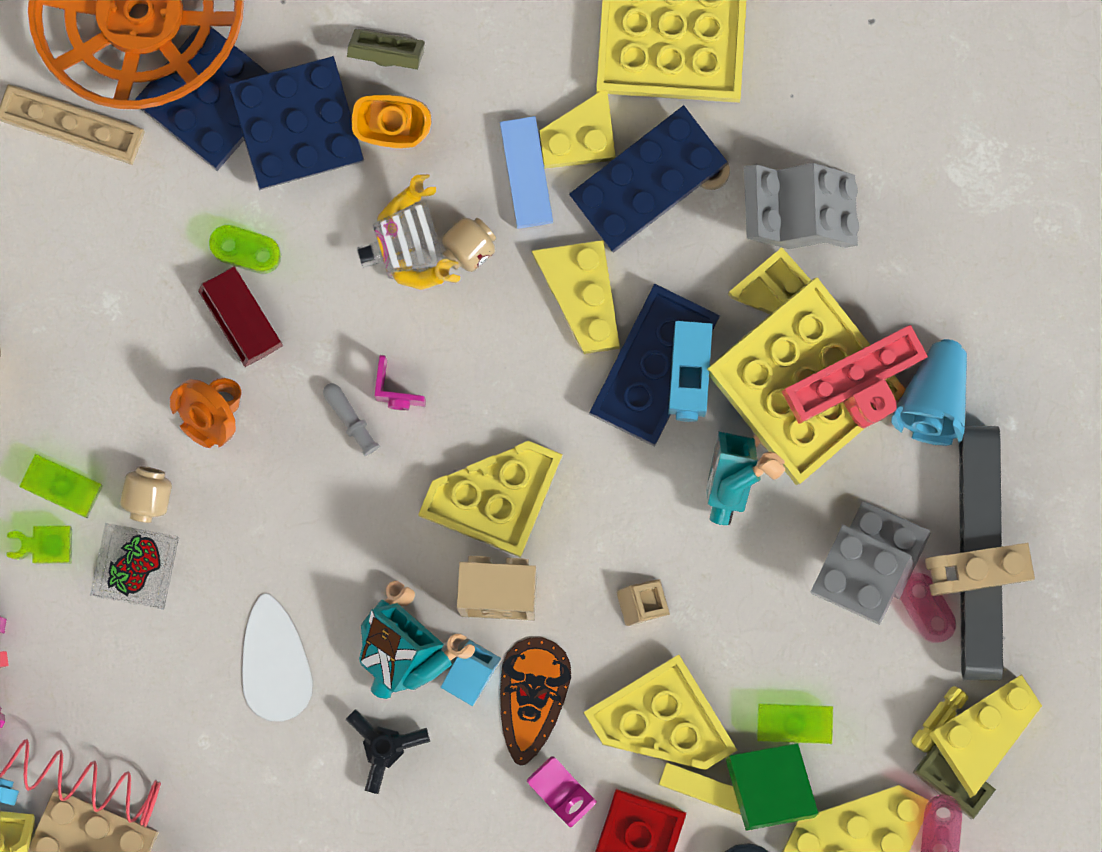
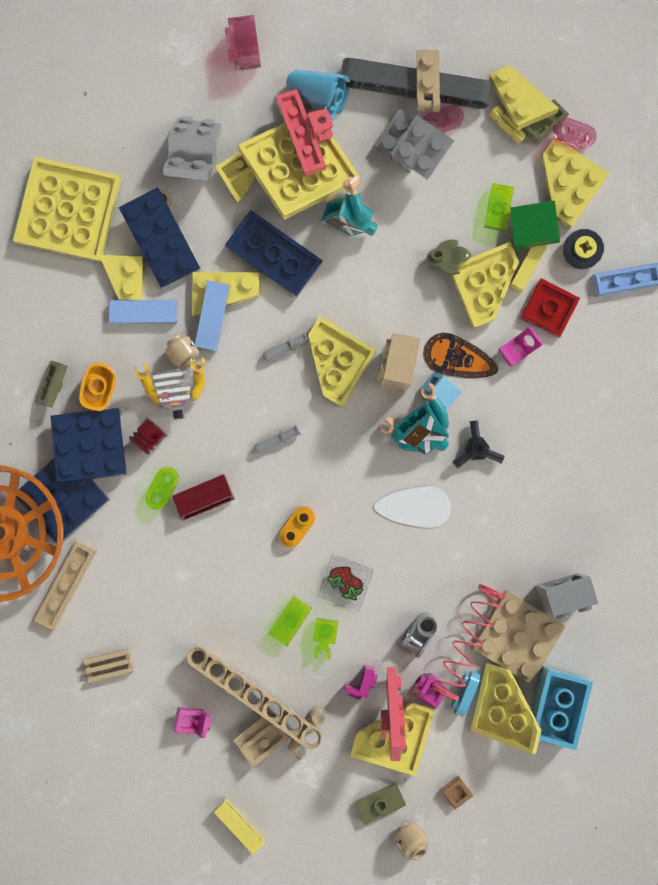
camera: 85 degrees left, 5 degrees up
tan head [120,466,172,523] -> none
orange tile [170,378,242,448] -> none
dark pink bracket [374,355,426,411] -> none
tan slope [617,579,670,626] -> none
medium azure brick [668,321,713,422] -> none
none -> dark red piece [129,418,167,455]
none -> light blue tile [195,280,230,351]
none -> clear pink brick [225,15,261,71]
none -> light grey piece [262,332,309,361]
none -> light orange plate [280,506,315,547]
none -> light grey piece [399,613,437,658]
none -> olive plate [427,239,471,275]

